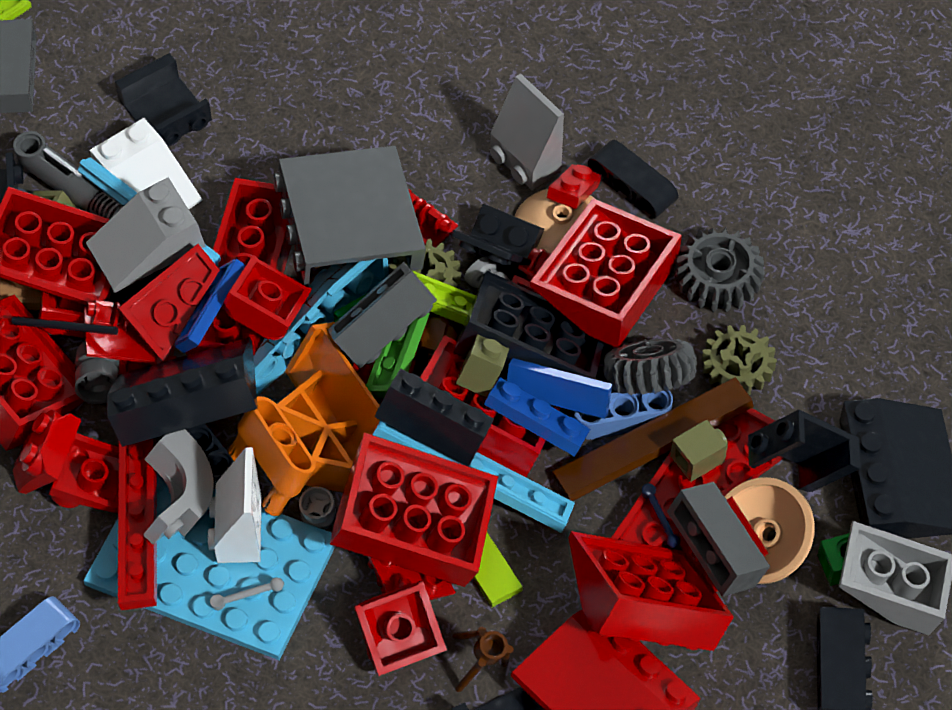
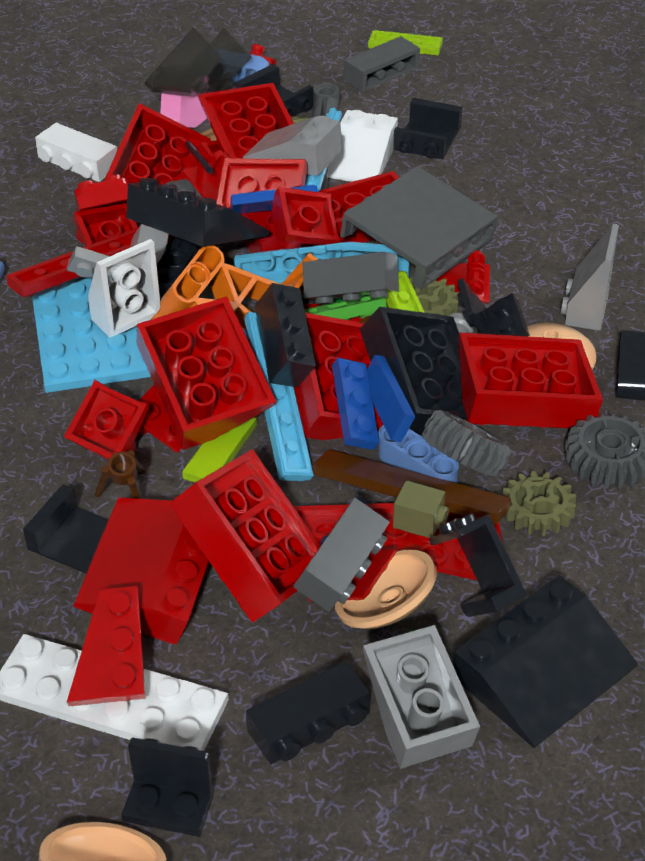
camera: 55 degrees right, 15 degrees down
light grey hinge [210,577,284,610] -> none
olive brick [456,335,509,398] -> none
red plate [546,164,602,209] -> none

